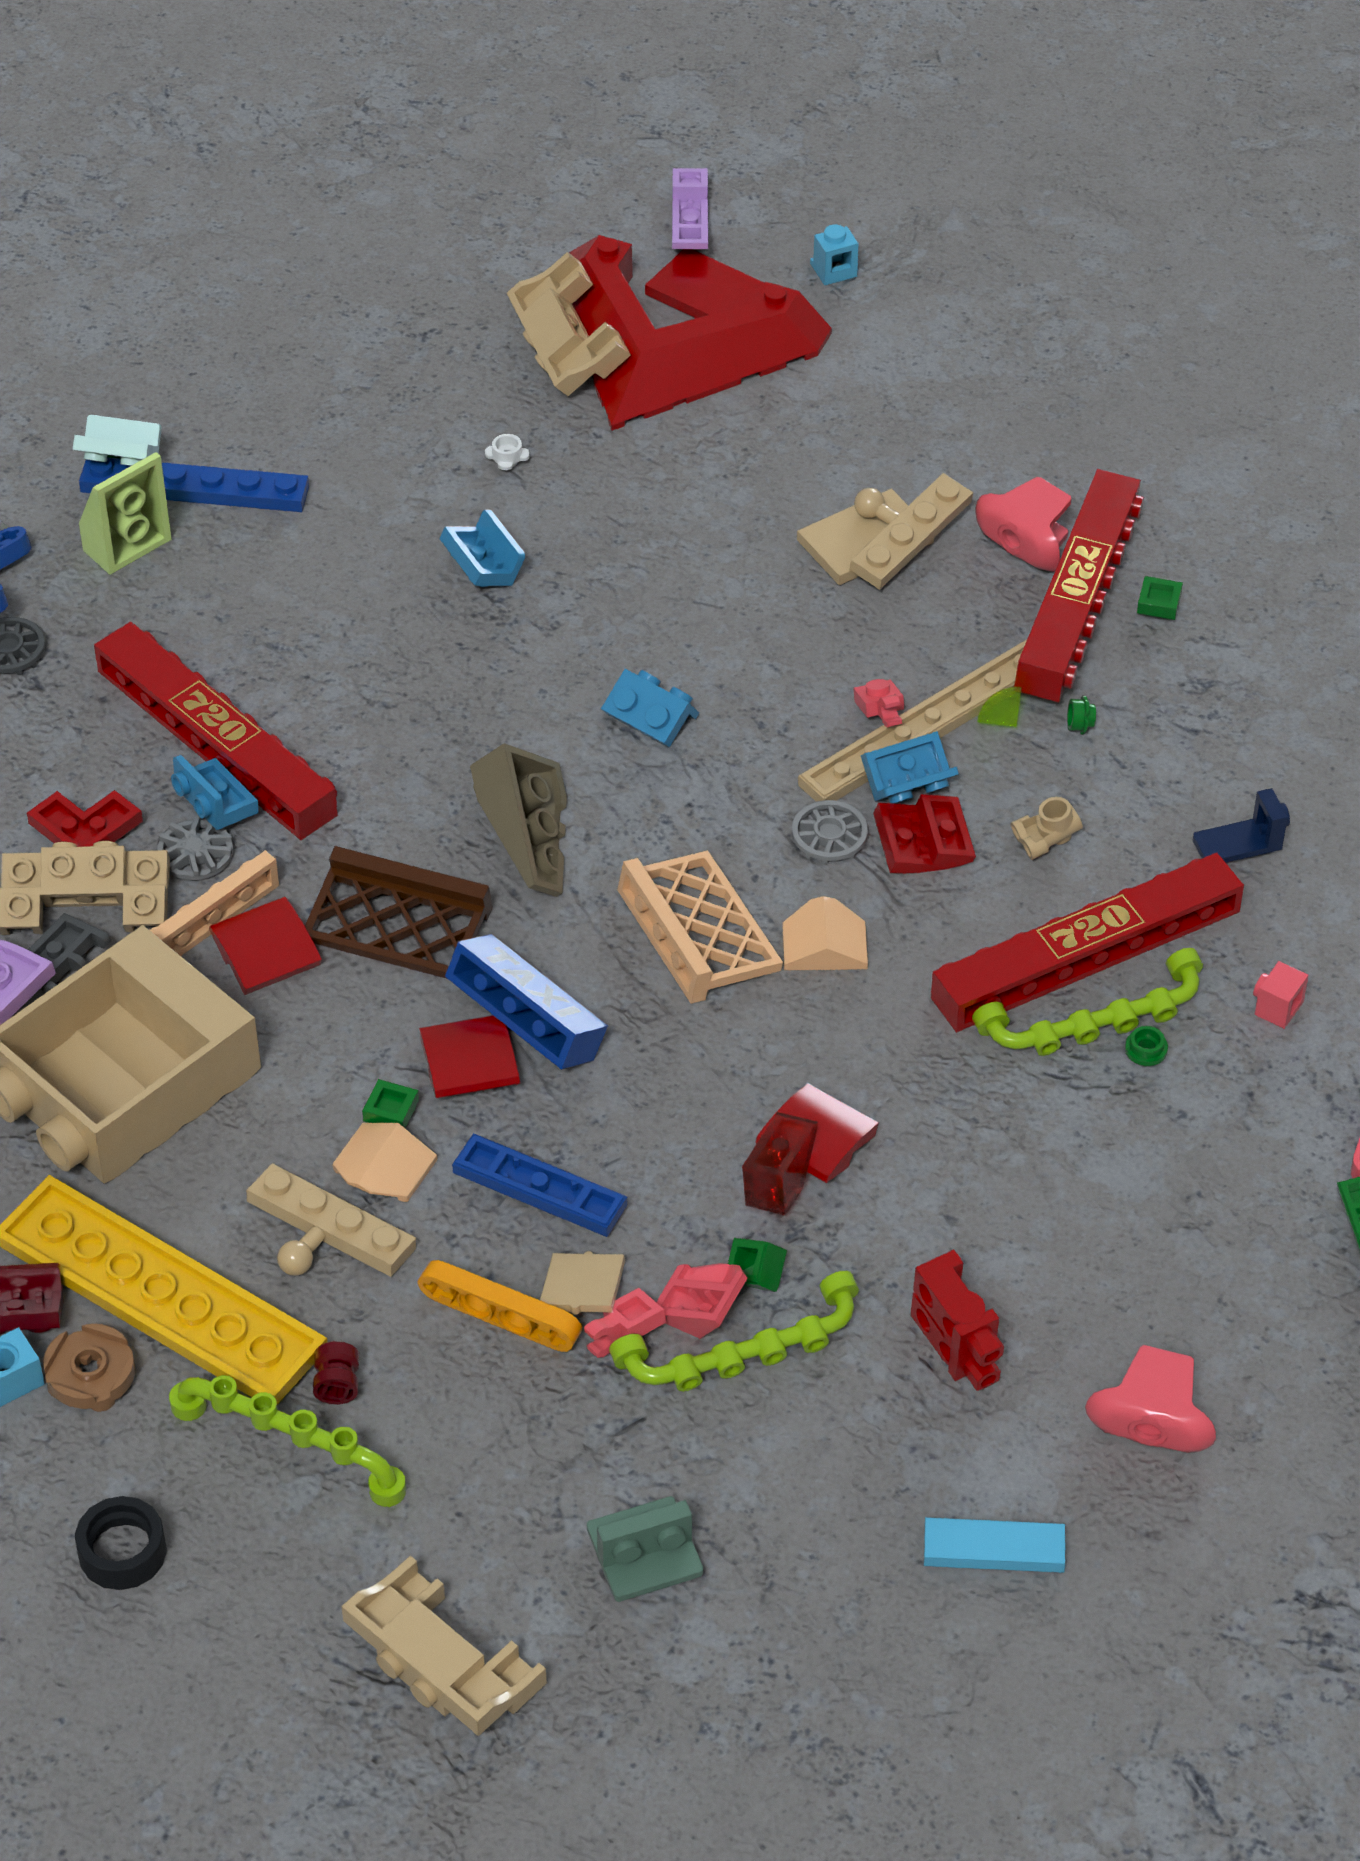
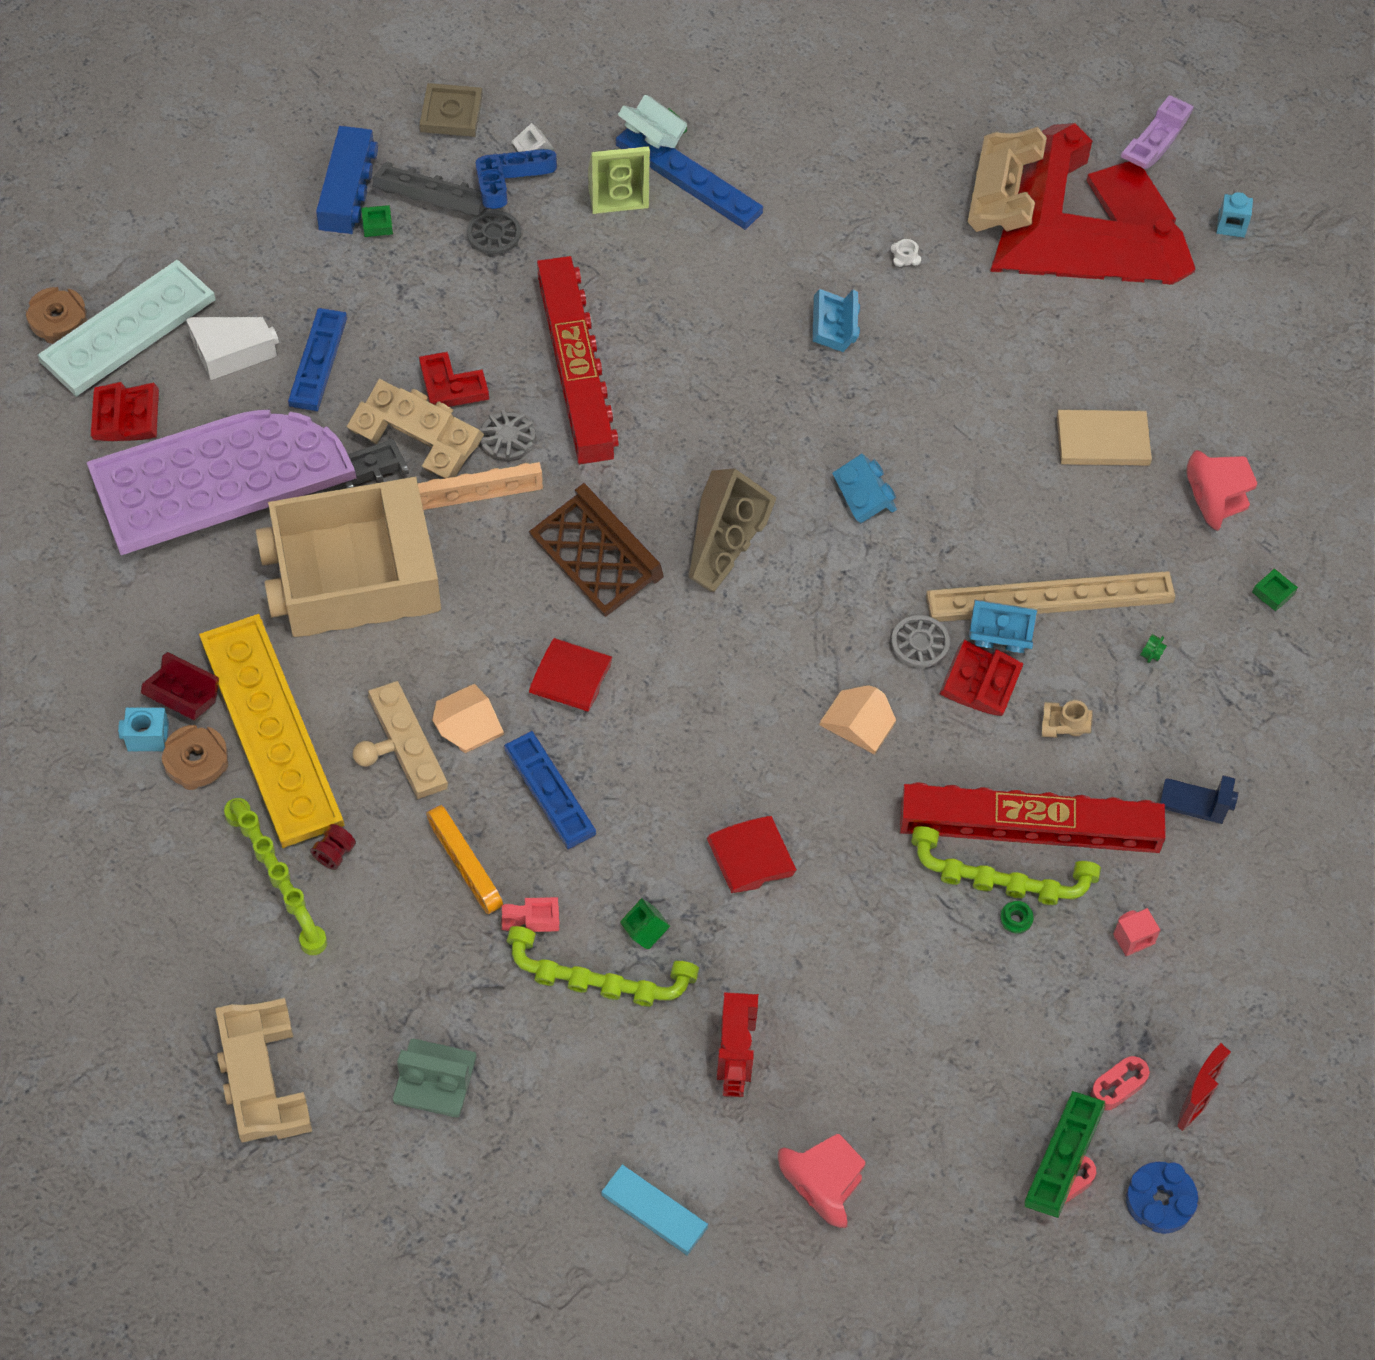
camera: 30 degrees right, 10 degrees up
black tyre [75,1496,167,1590] -> none
dark azure bracket [171,755,259,830] -> none
red slope [209,897,322,995] -> none
green plate [362,1079,419,1128] -> none
blue brick [445,934,608,1070] -> none
tan piece [540,1251,625,1315] -> none
light nougat fence [617,850,783,1004] -> none
coral slope [656,1263,747,1339] -> none
clear red slope [742,1112,818,1216] -> none
tan plate [849,473,973,590] -> none
coral plate [853,679,904,727] -> none
clear neon green tile [977,686,1022,727] -> none
red brick [1013,469,1144,702] -> none

